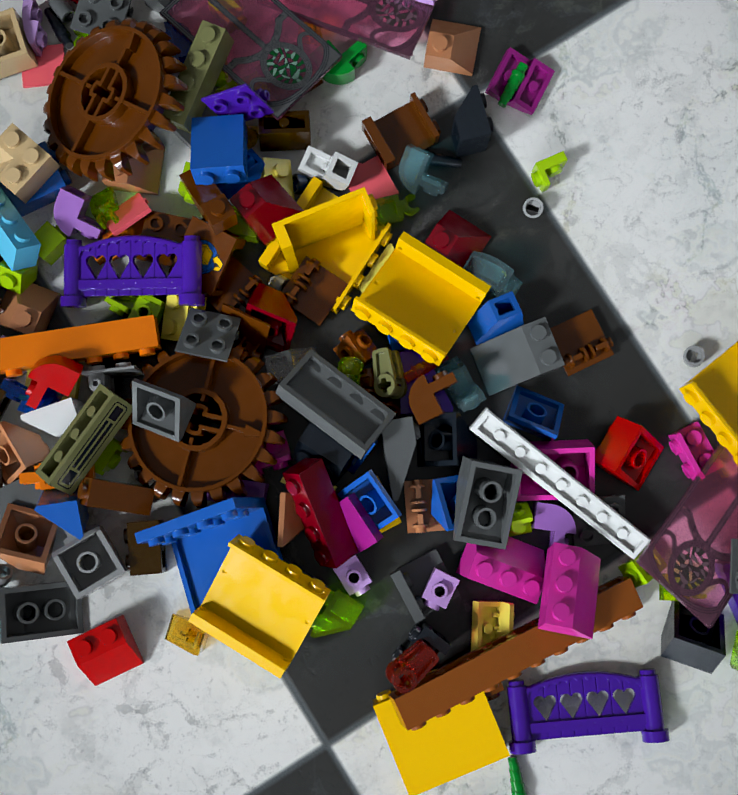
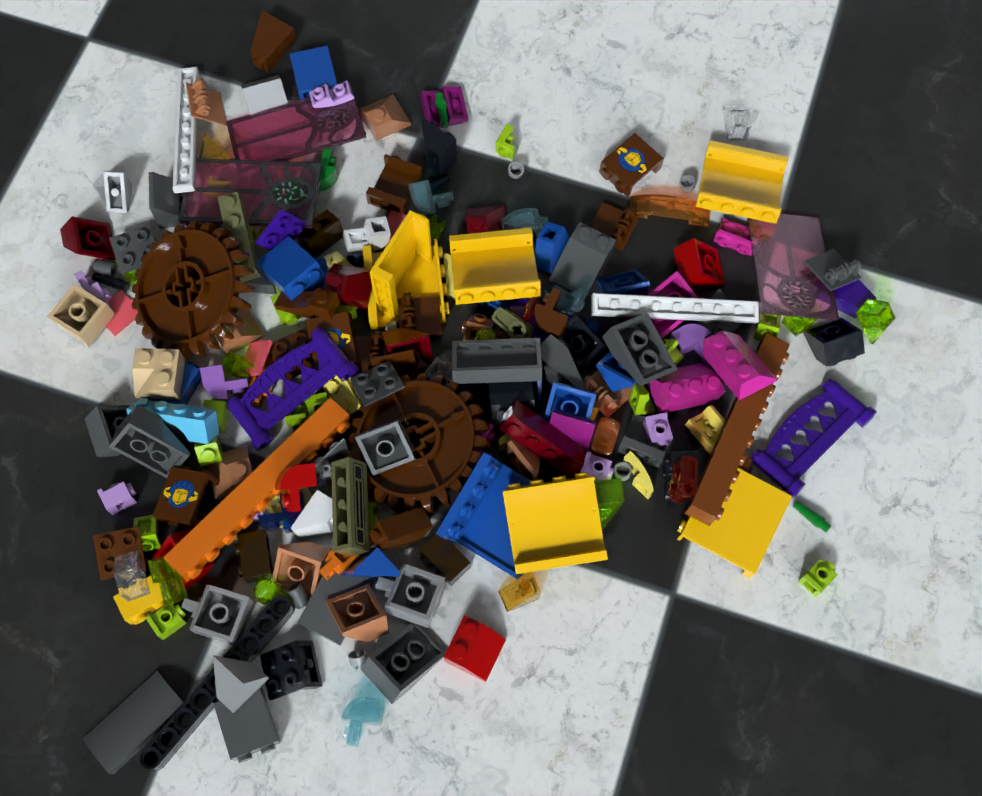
camera: 40 degrees left, 15 degrees down
none -> clear orange gear [591,417,621,456]
none -> reddish brown panel [599,133,664,197]
none -> light grey hinge [614,462,632,481]
none -> light yellow slope [623,451,654,499]
none -> clear orange slope [629,194,710,227]
none -> lime bracket [629,383,656,415]

